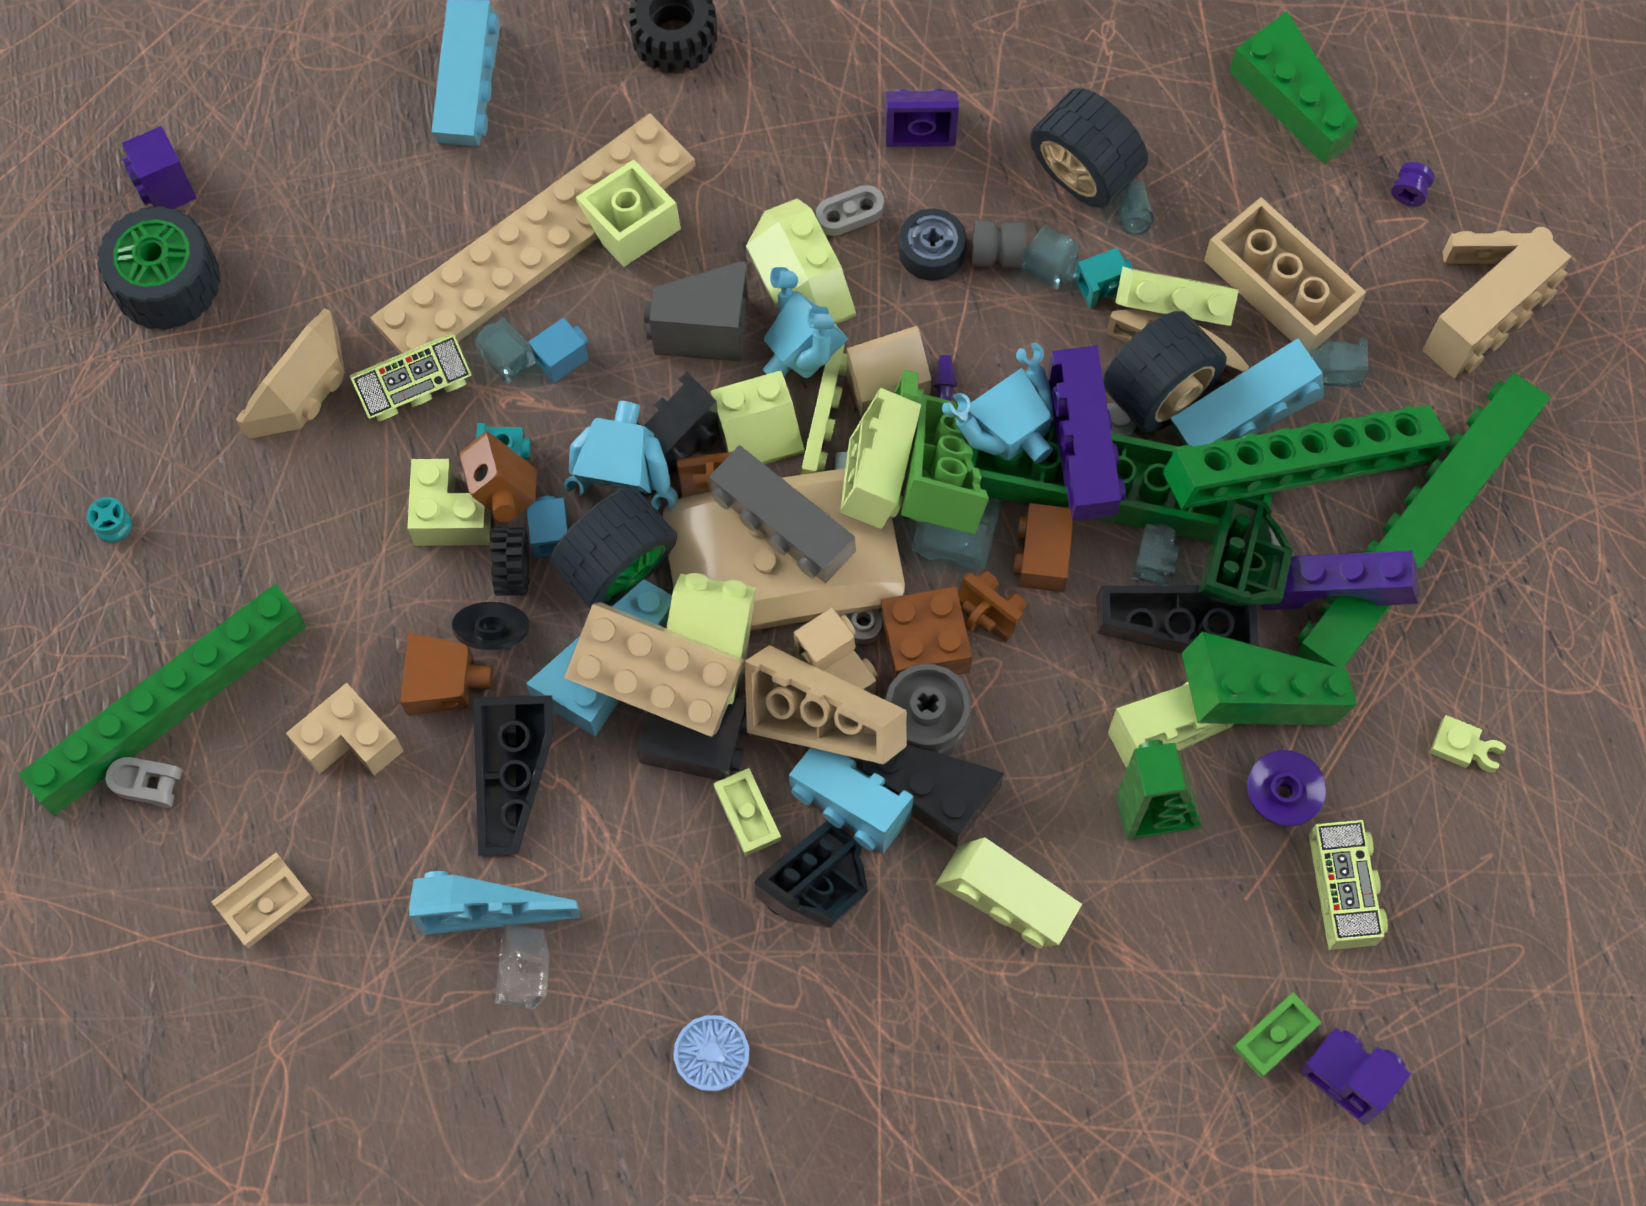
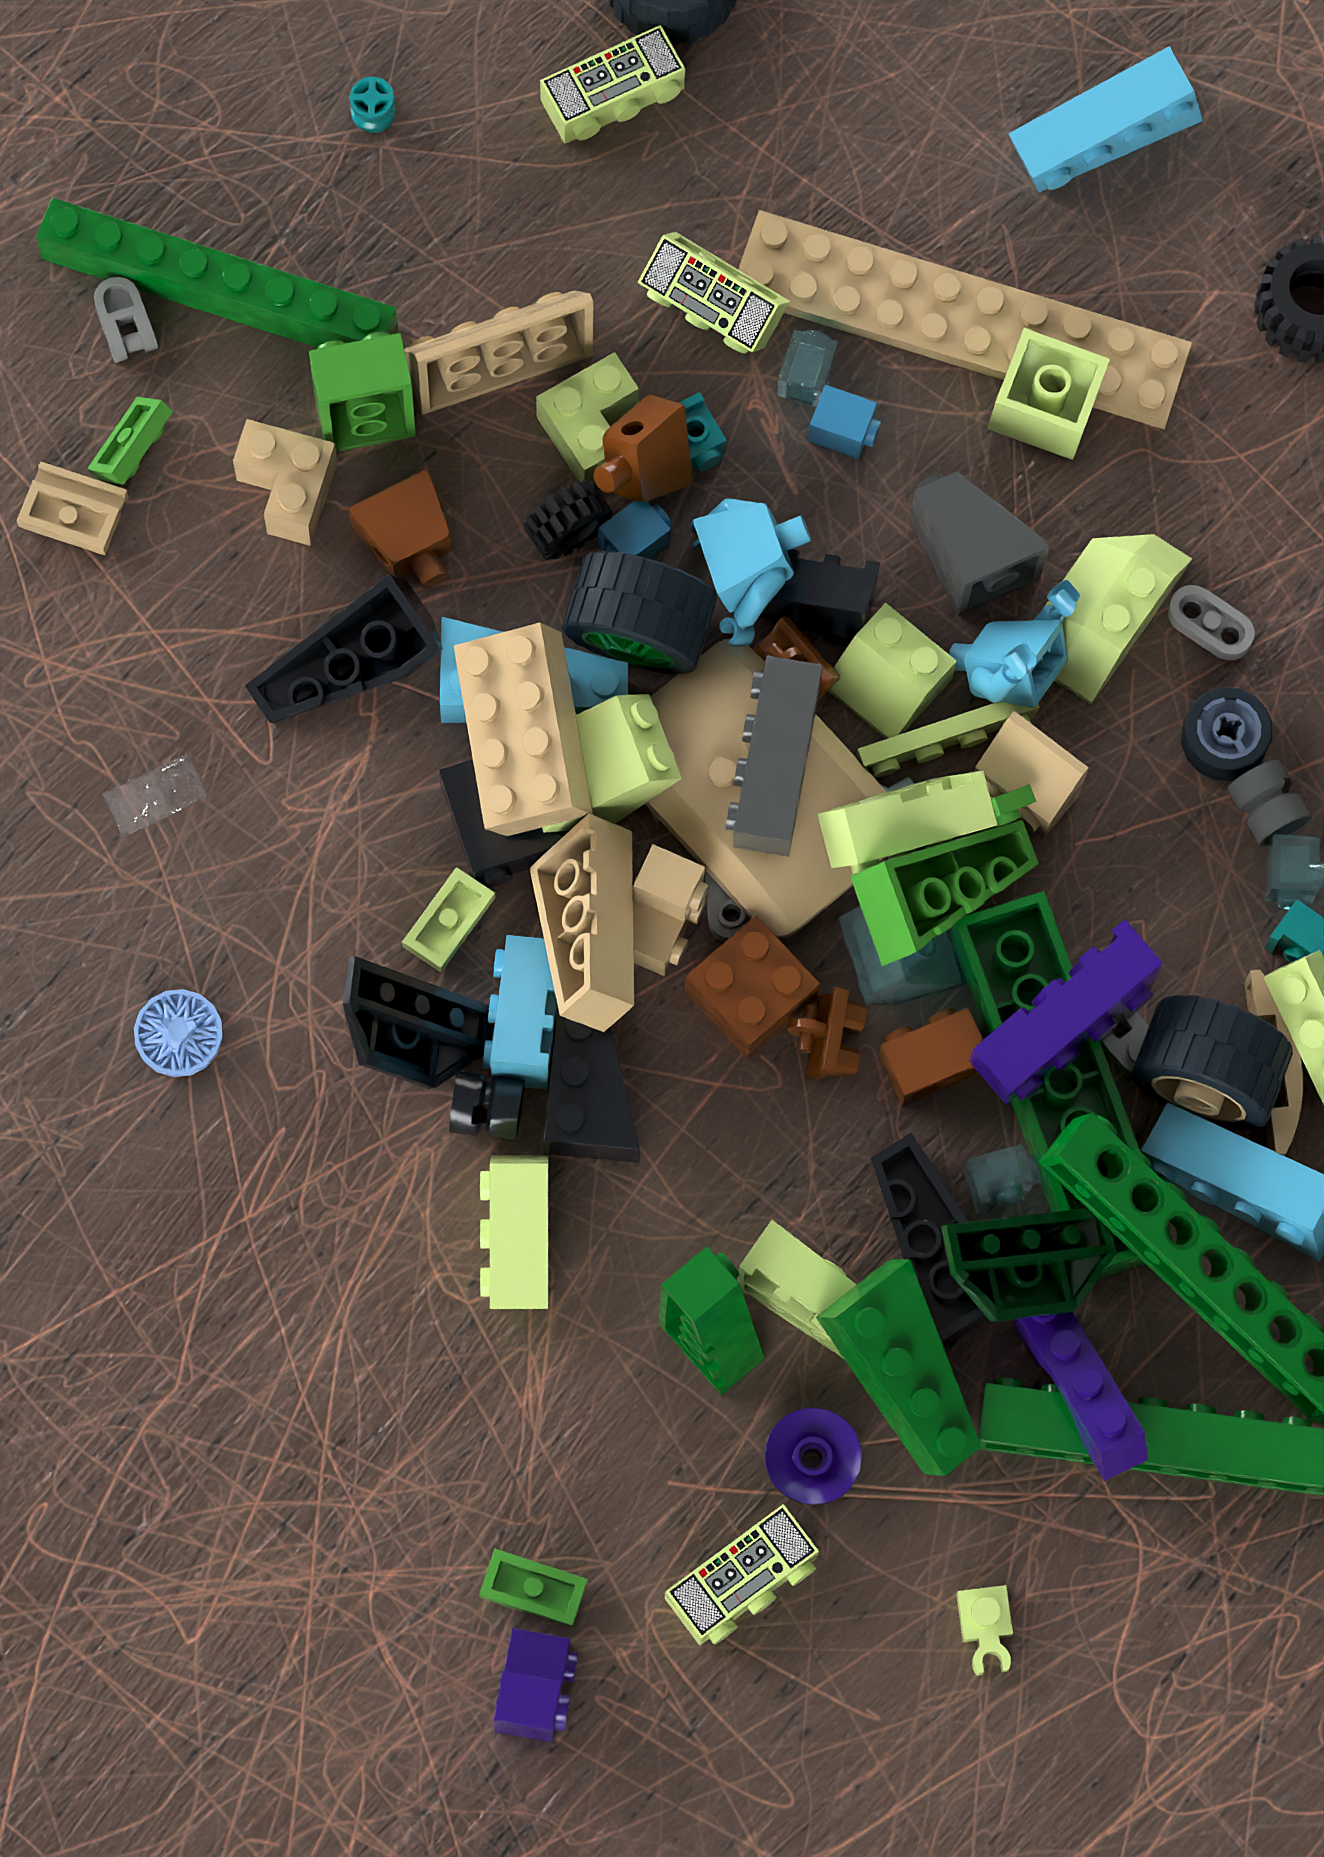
camera: 55 degrees right, 5 degrees up
tan wedge [235,308,345,439] -> none
medium azure wedge [409,871,581,935] -> none
black dish [452,602,529,650] -> none
dark grey wheel [885,664,971,755] -> none
dark purple bar [933,355,957,401] -> none
medium azure torso [942,343,1054,464] -> none
none -> bright green plate [87,397,173,485]
none -> bright green brick [309,332,416,452]
none -> tan slope [404,291,593,415]
none -> black wheel [449,1071,525,1142]
none -> brick [540,25,685,144]

